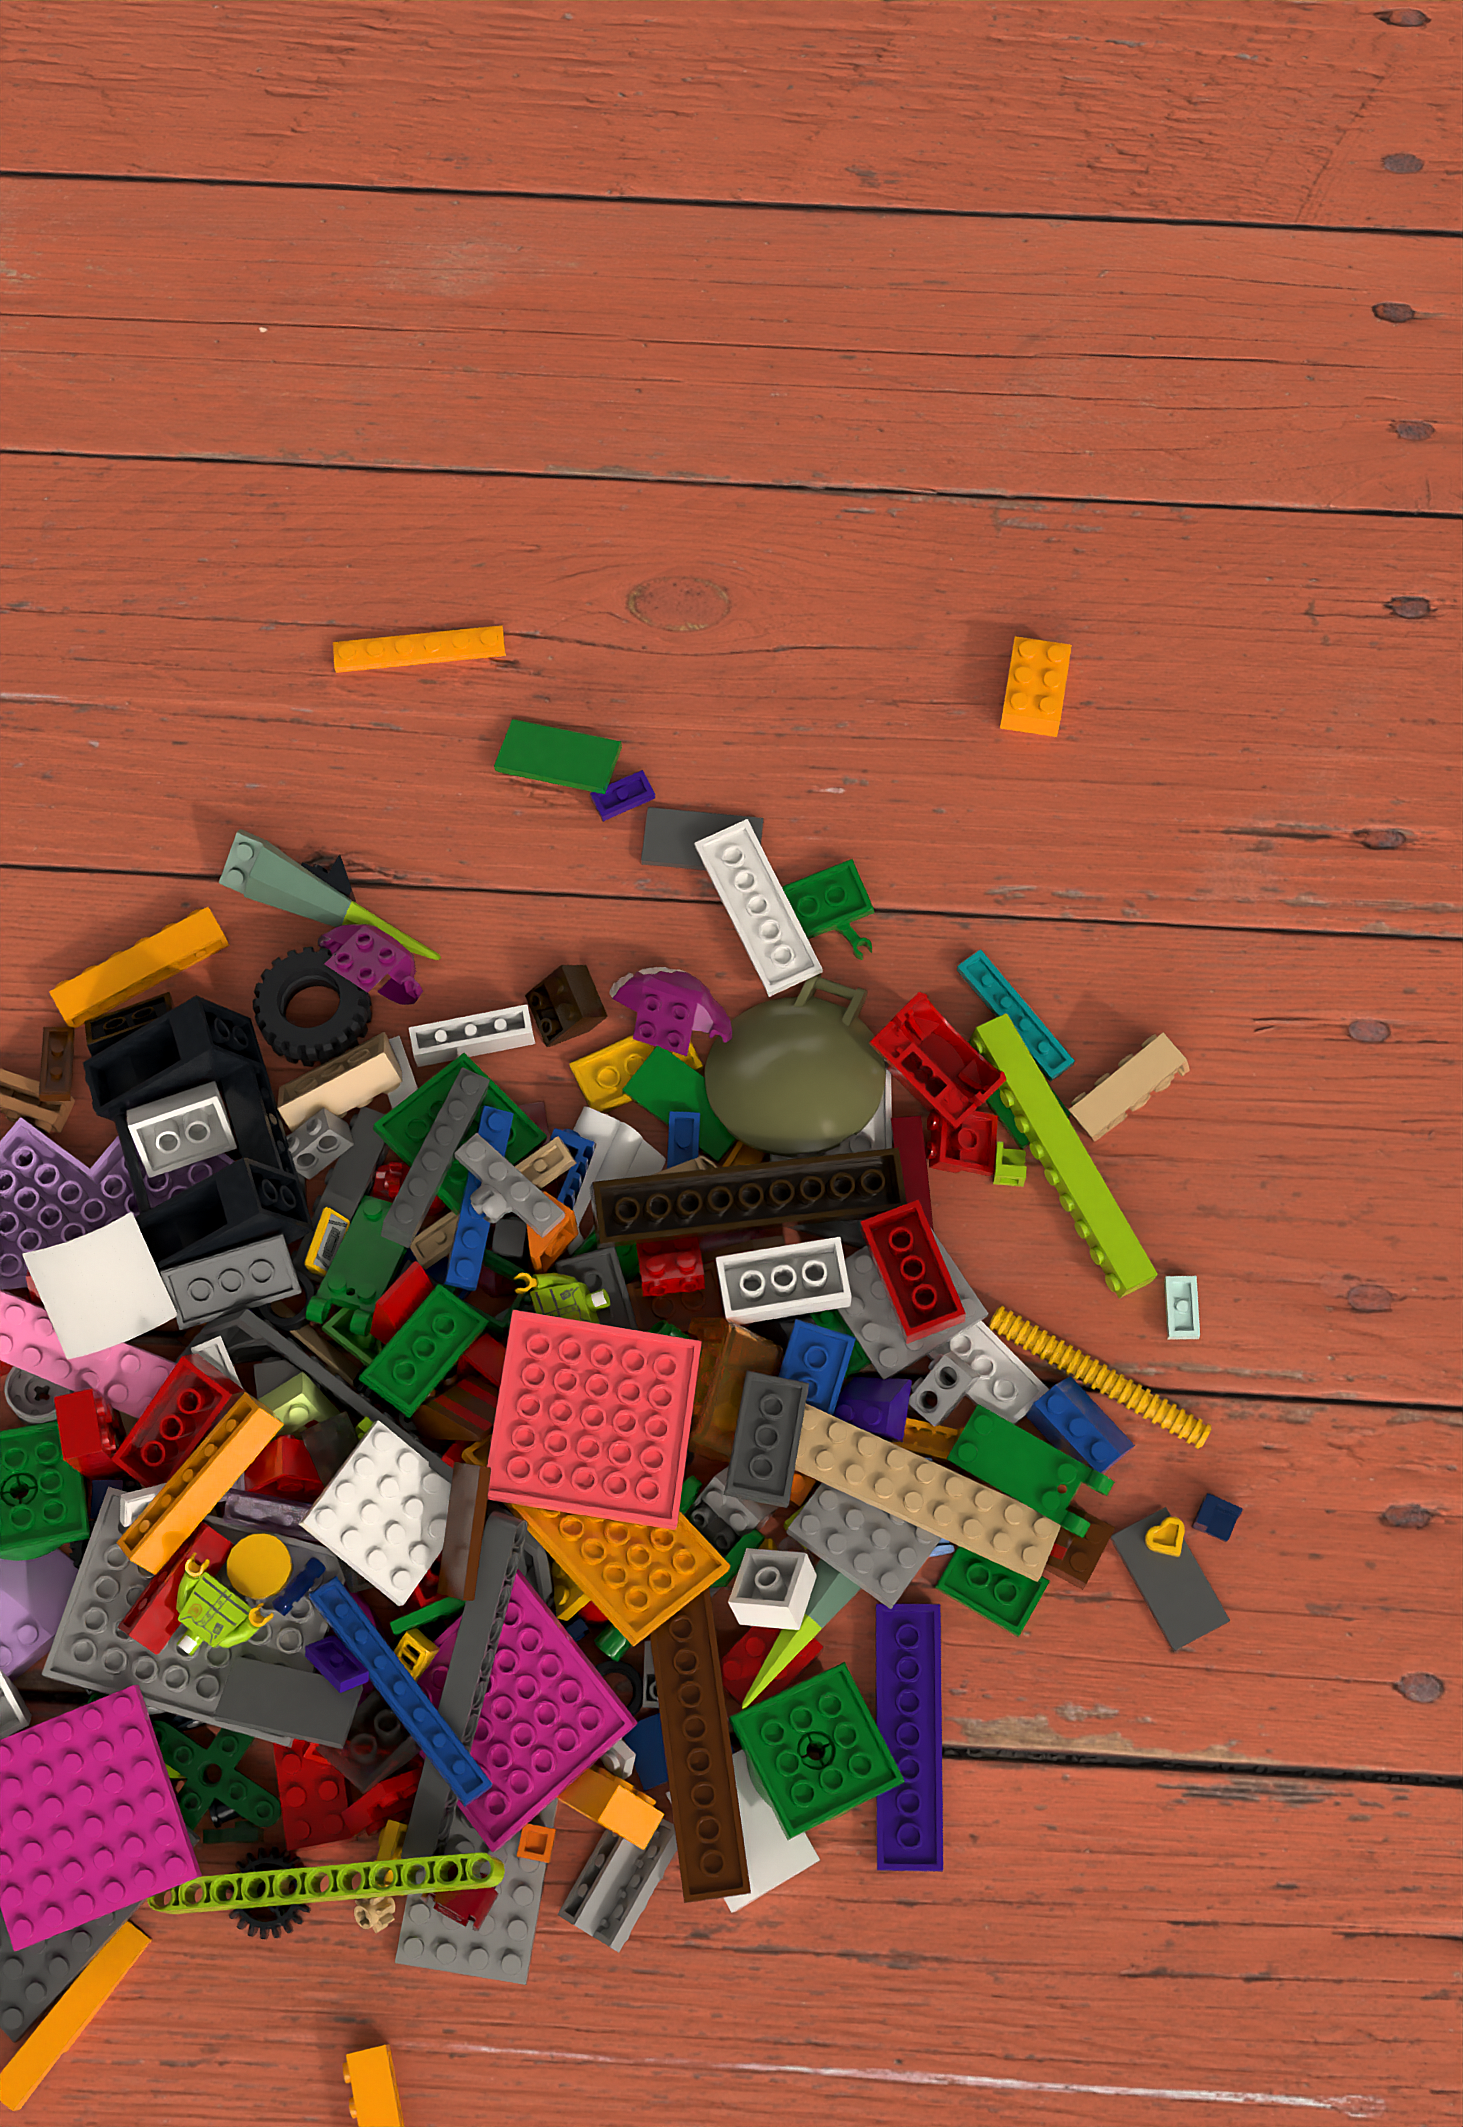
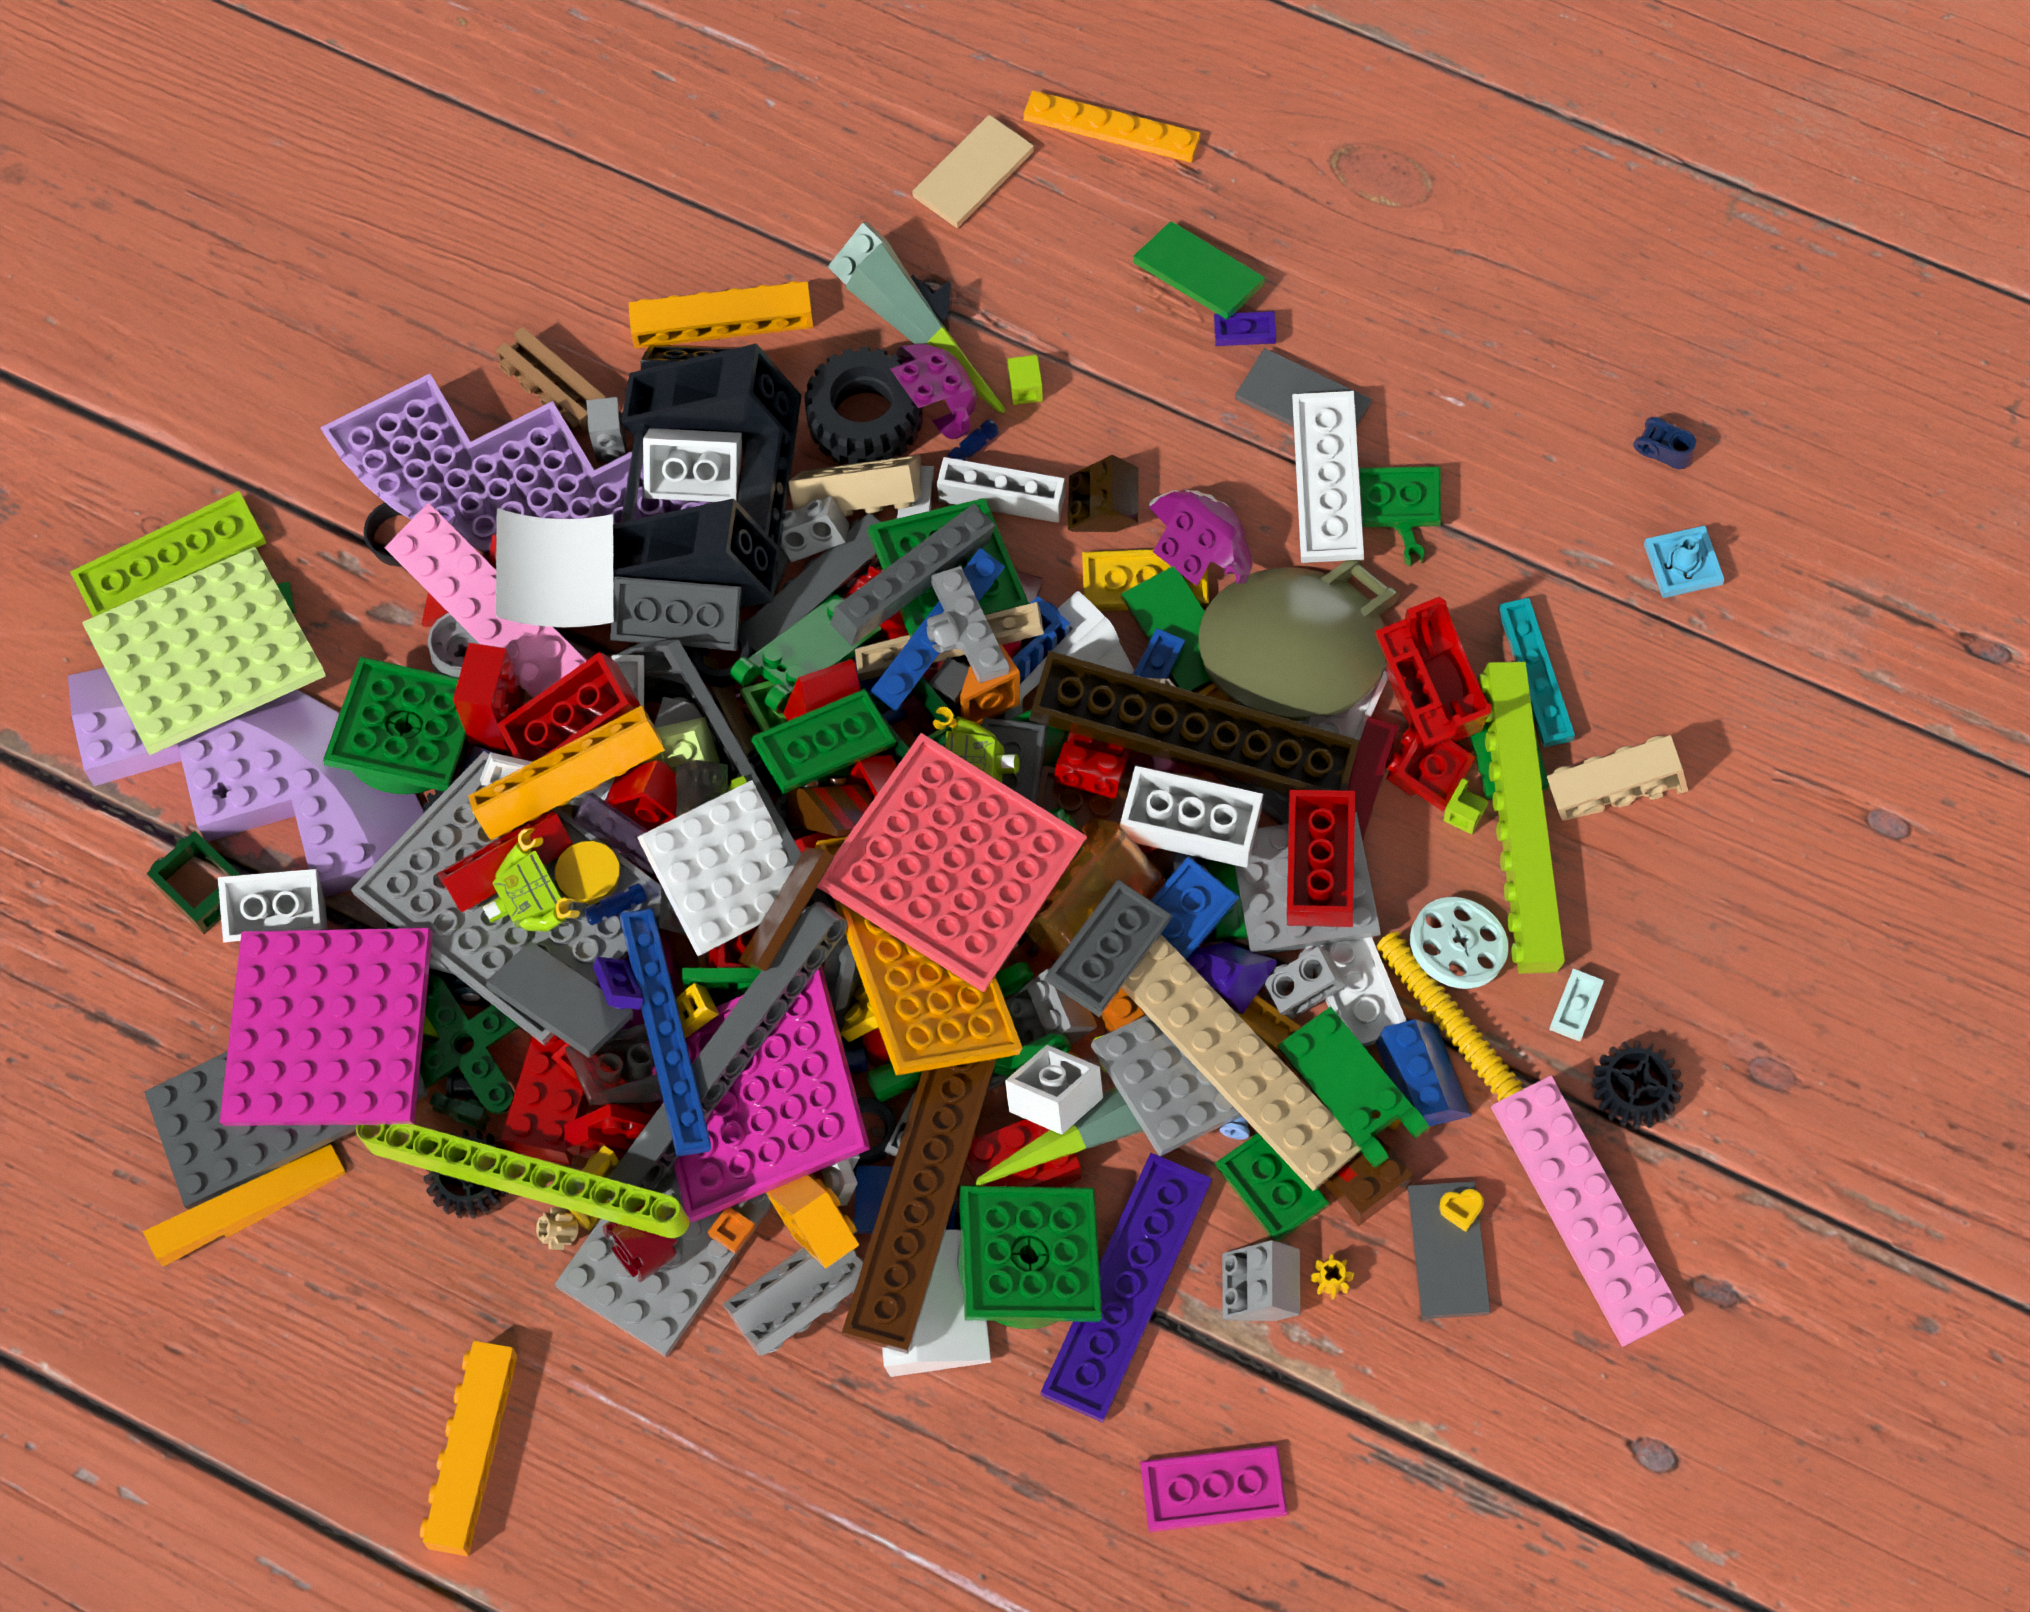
camera: 25 degrees right, 5 degrees down
reddish brown tile [39,1027,75,1101] -> none
slope [304,1207,350,1277] -> none
light orange brick [1000,636,1072,737] -> none
dark blue panel [1192,1493,1243,1542] -> none
none -> light grey brick [586,397,627,463]
none -> tan tile [912,115,1034,229]
none -> clear blue axle [947,419,999,461]
none -> lime panel [1007,355,1043,405]
none -> dark pink tile [1140,1445,1287,1532]
none -> light grey slope [1222,1240,1300,1321]
none -> yellow gear [1311,1254,1354,1300]
none -> light aqua wedge [1410,897,1508,989]
none -> bright pink plate [1491,1076,1684,1348]
none -> black gear [1591,1040,1683,1130]
none -> dark blue piece [1633,417,1696,469]
none -> medium azure plate [1644,525,1724,598]

